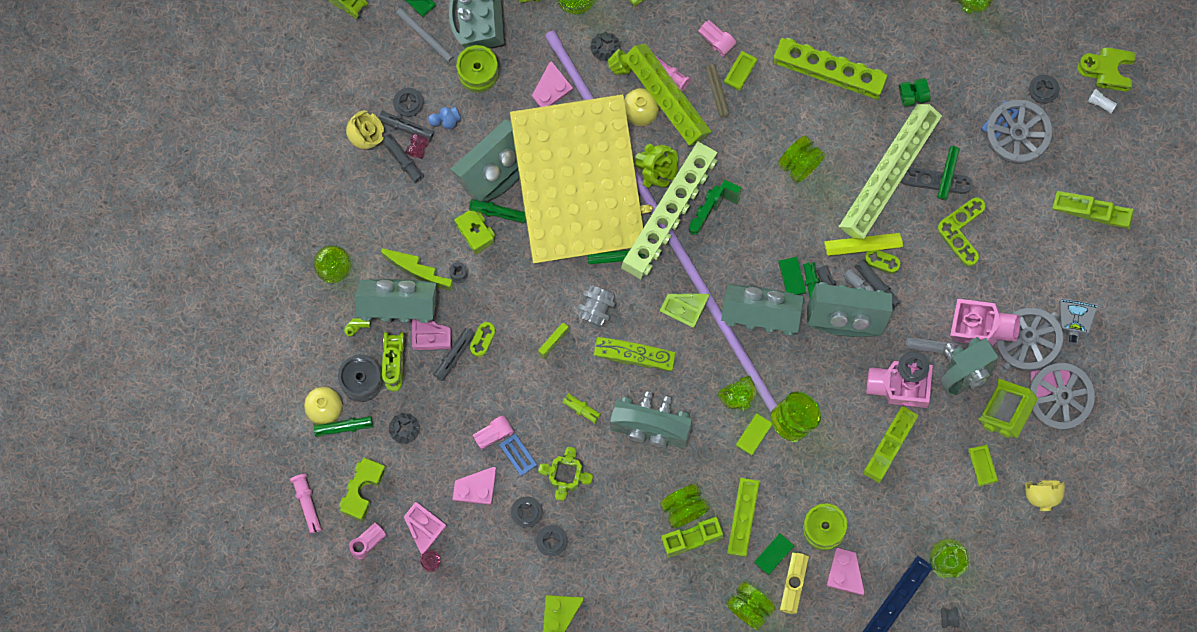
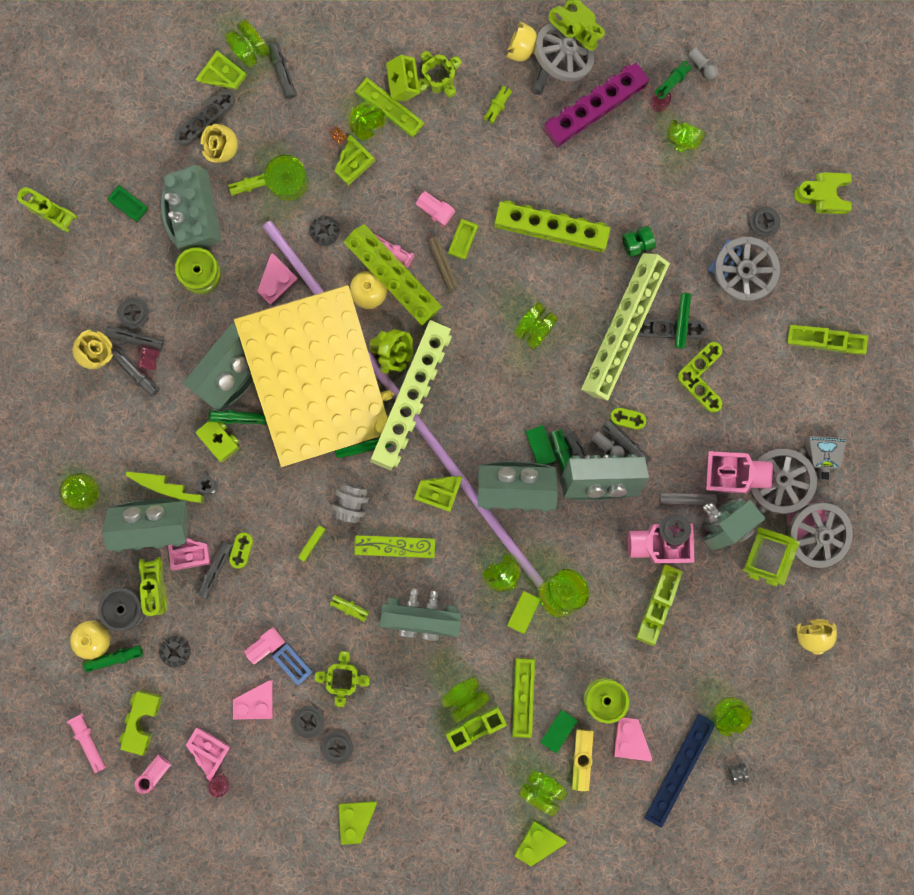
camera: 20 degrees left, 10 degrees up
lime arm [344,318,370,337] -> none
light grey bar [396,8,453,62] -> none
medium blue animal [428,107,461,130] -> none
lime piece [608,49,632,75] -> none
green hinge [688,185,720,236] -> none
green panel [713,179,741,211] -> none
neon yellow tile [824,233,903,256] -> none
lime tile [968,444,998,487] -> none
white pin [1088,89,1117,114] -> none

